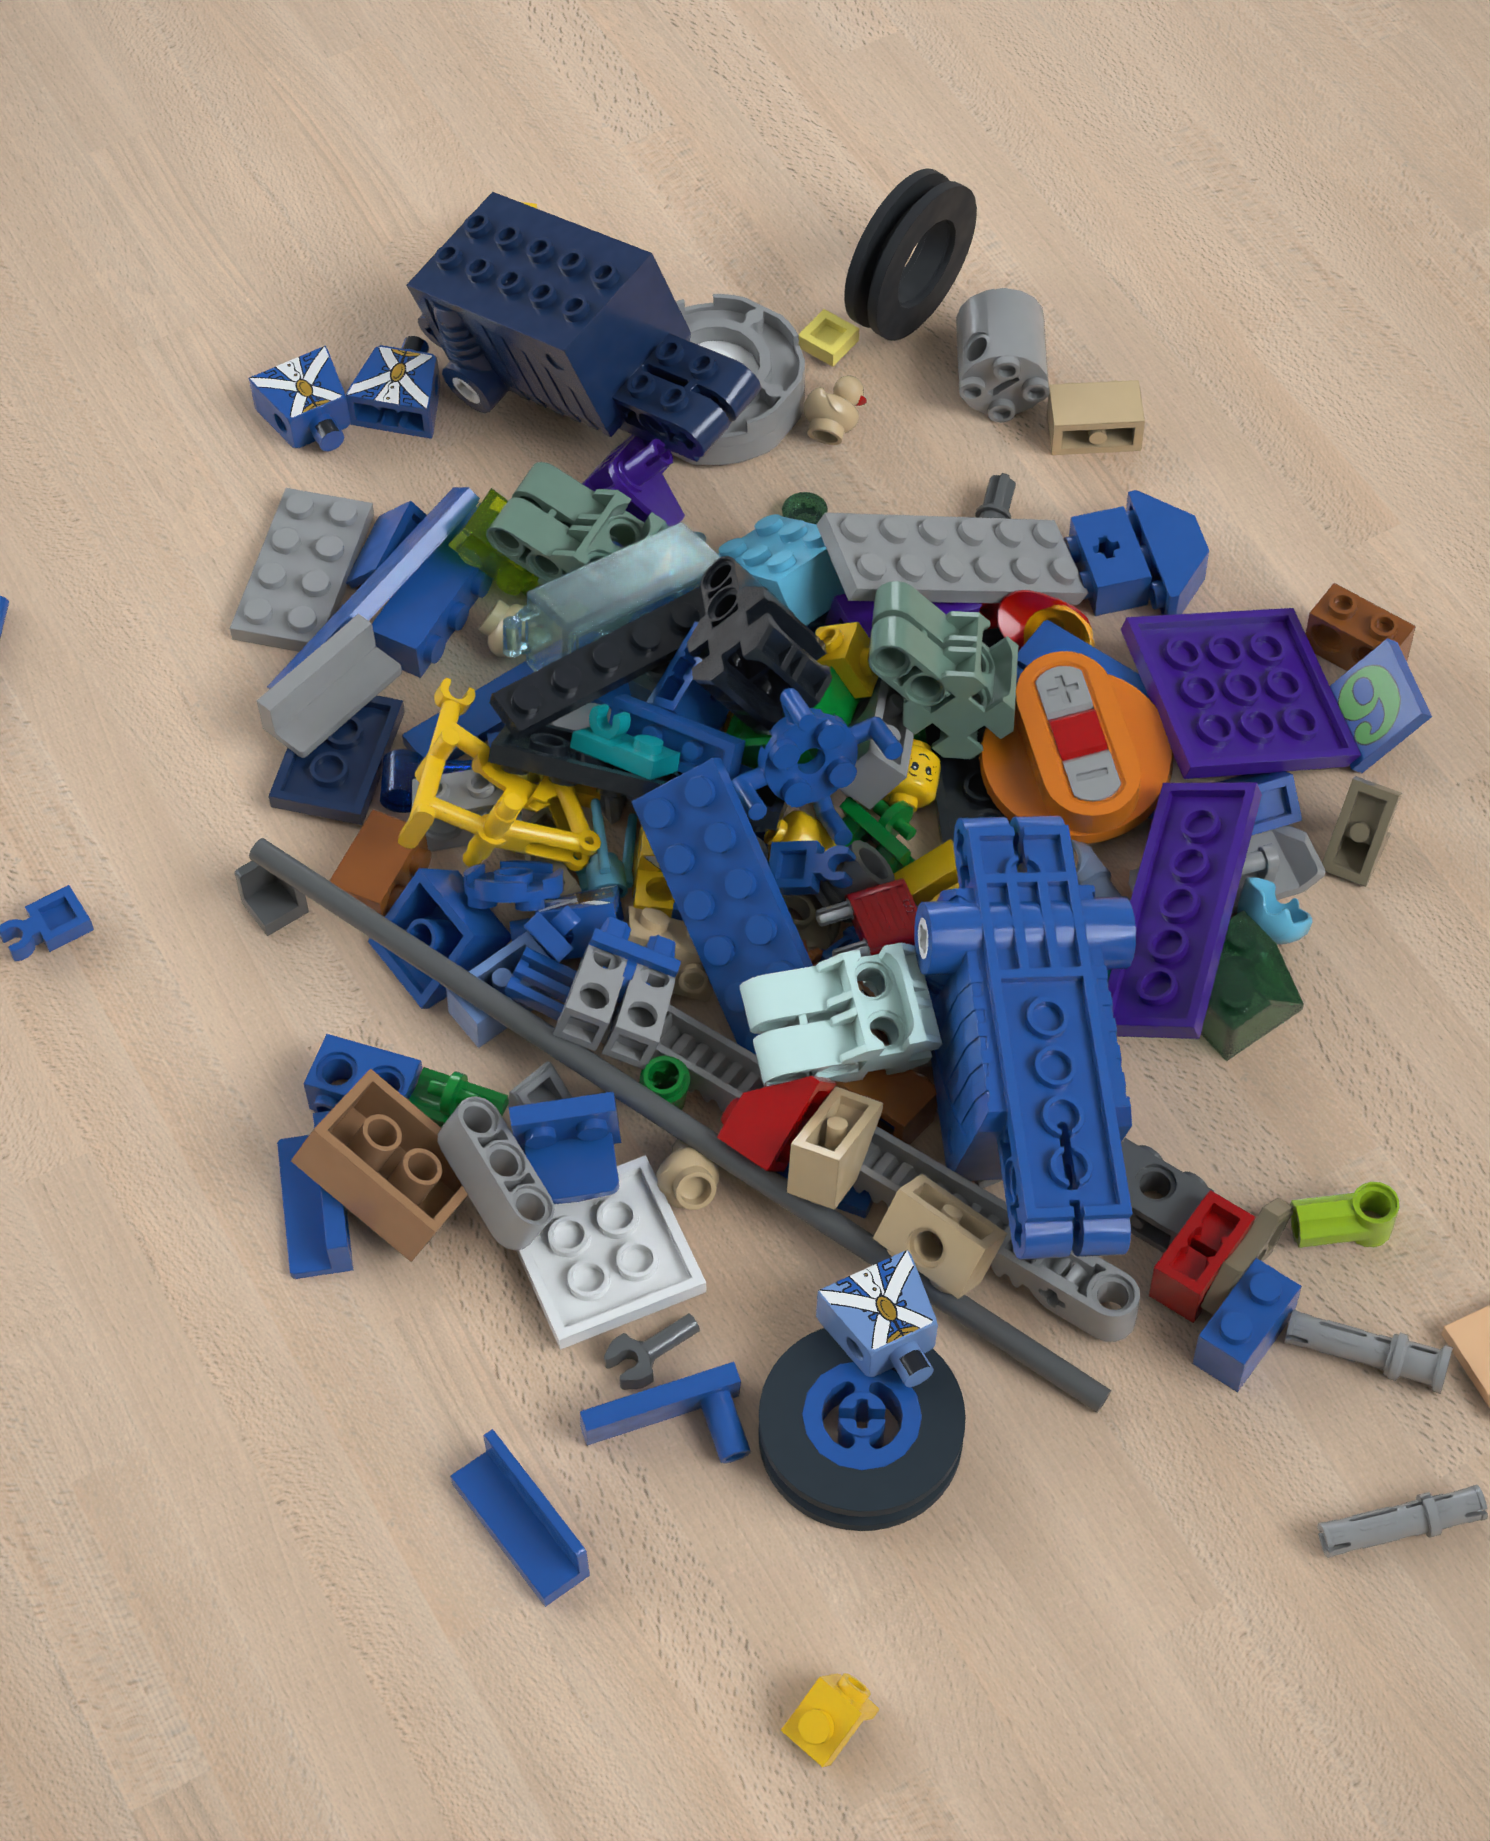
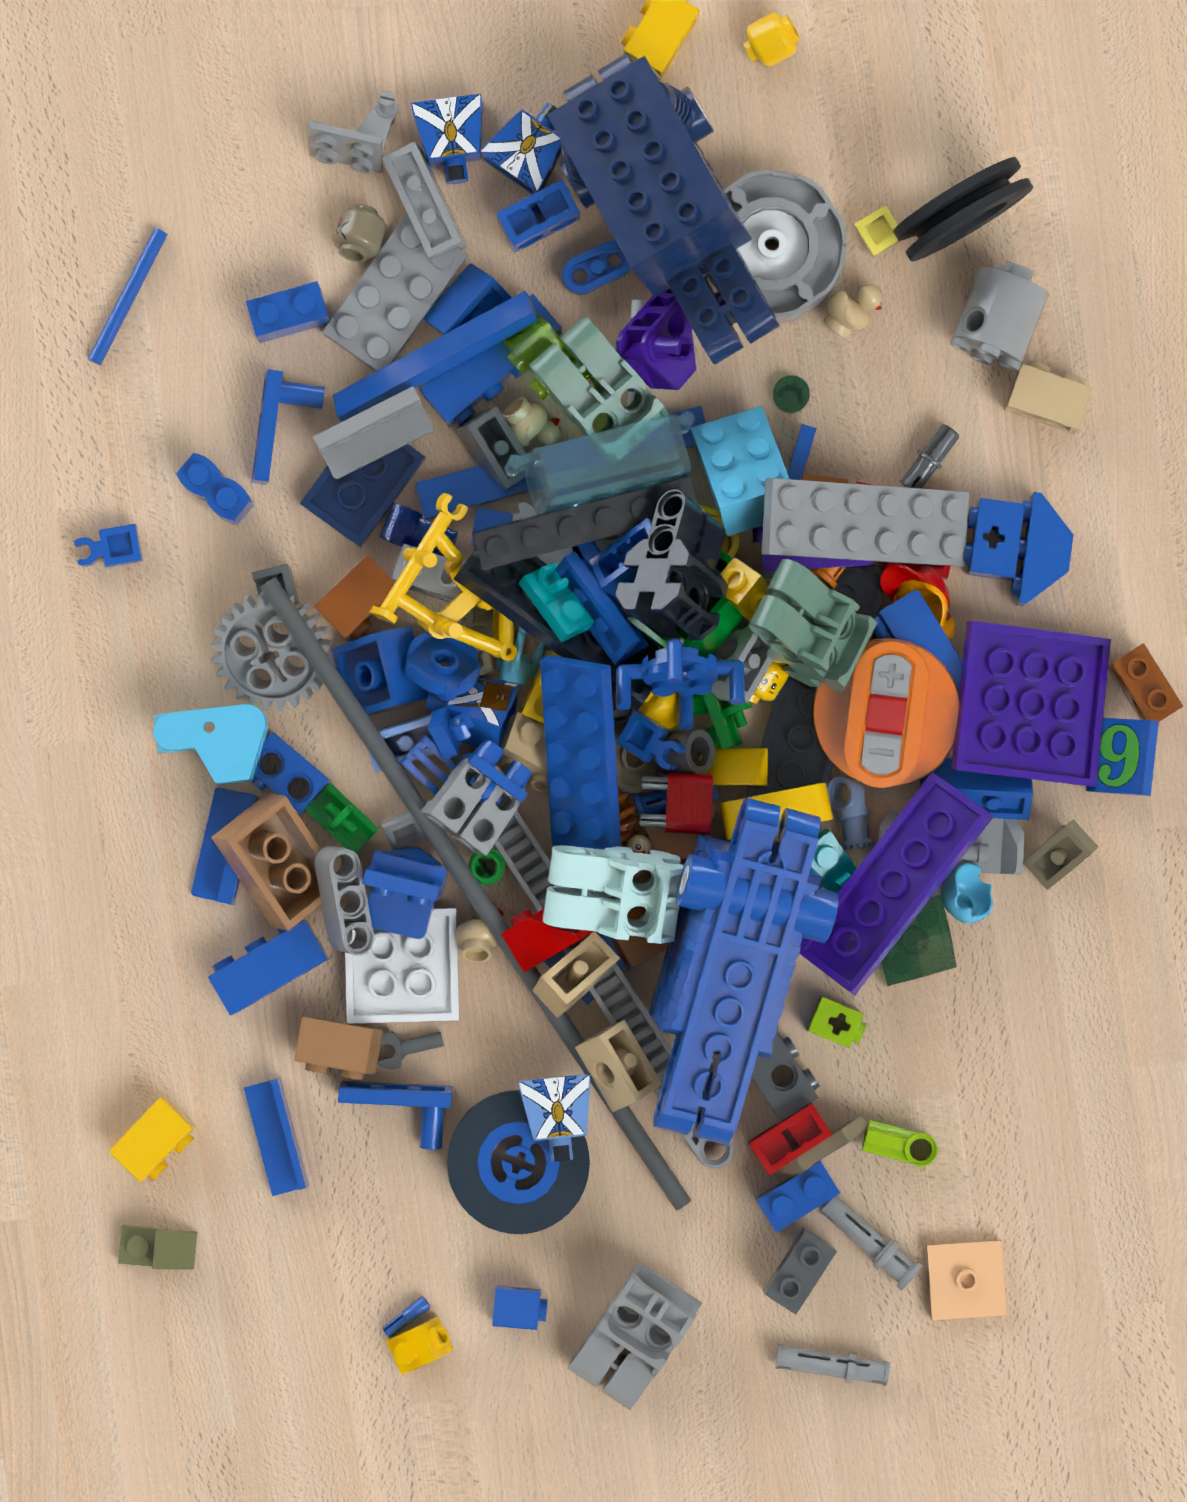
camera: 25 degrees right, 30 degrees up
none -> yellow brick [108,1096,196,1183]
none -> olive slope [118,1225,197,1270]
none -> medium azure piece [153,704,269,785]
none -> blue brick [176,453,254,525]
none -> blue brick [208,920,330,1016]
none -> light grey gear [211,592,333,711]
none -> blue brick [246,281,330,343]
none -> blue piece [251,369,325,485]
none -> medium nougat brick [294,1017,383,1080]
none -> light grey plate [308,91,398,173]
none -> dark tan head [333,204,386,263]
none -> light grey panel [382,141,468,260]
none -> blue pin [383,1296,431,1338]
none -> dark grey slope [454,406,536,490]
none -> blue brick [492,1286,548,1330]
none -> blue brick [496,179,580,253]
none -> blue plate [562,240,631,295]
none -> light grey connector [567,1261,702,1410]
none -> yellow head [743,12,801,67]
none -> dark grey brick [763,1228,837,1314]
none -> lime brick [806,996,867,1049]

